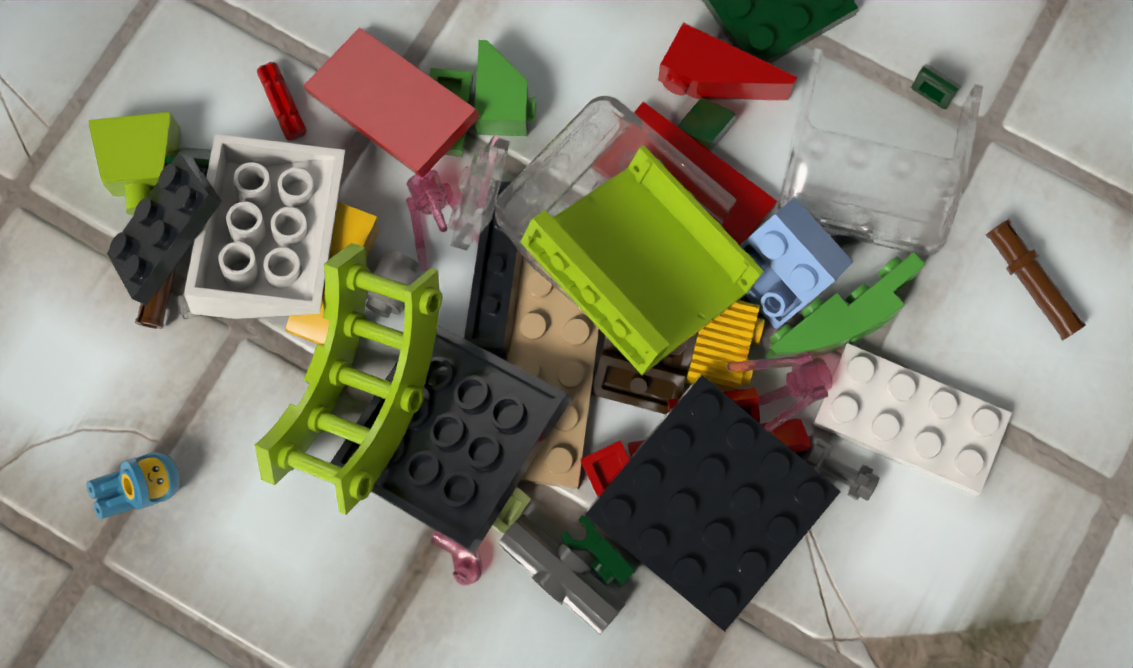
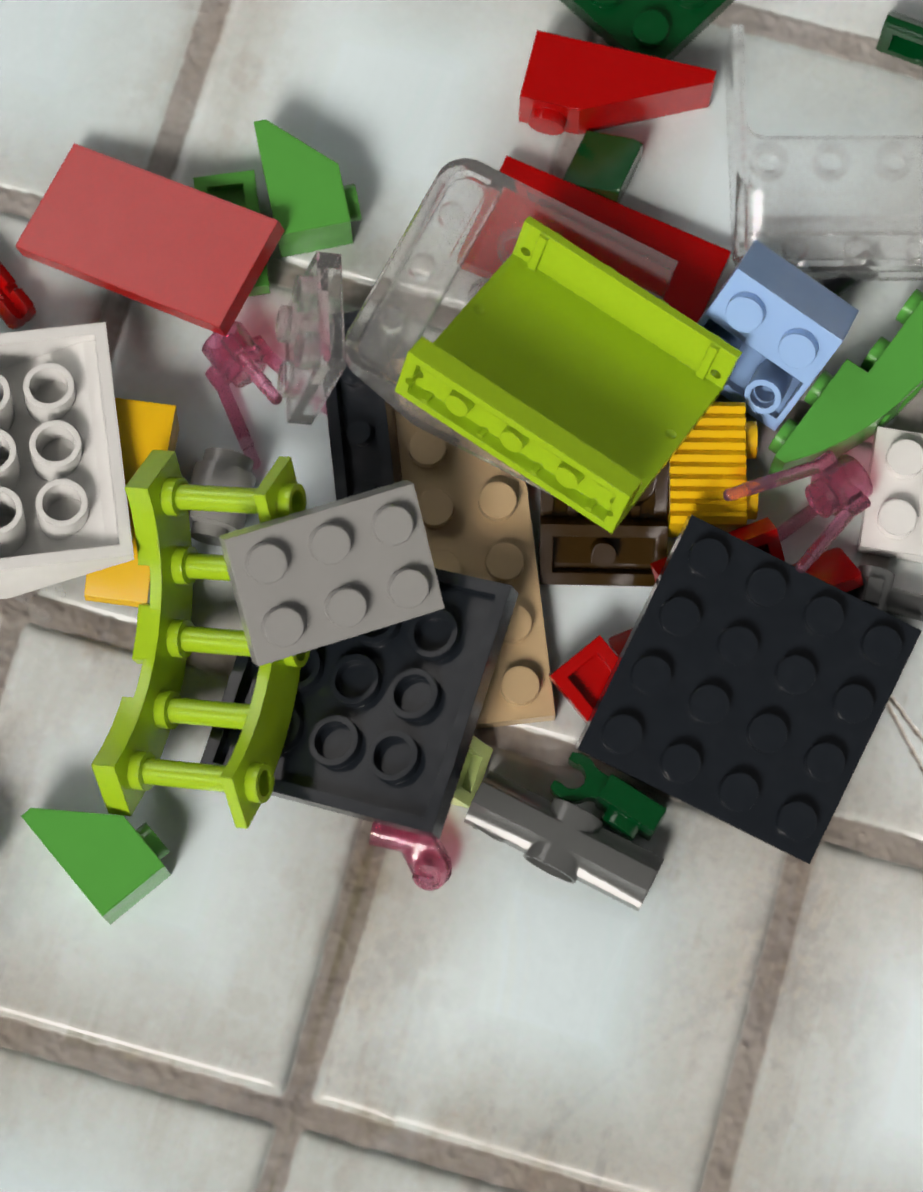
camera: 15 degrees left, 0 degrees up
none -> bright green slope [21,808,171,925]
none -> light grey plate [219,480,445,666]

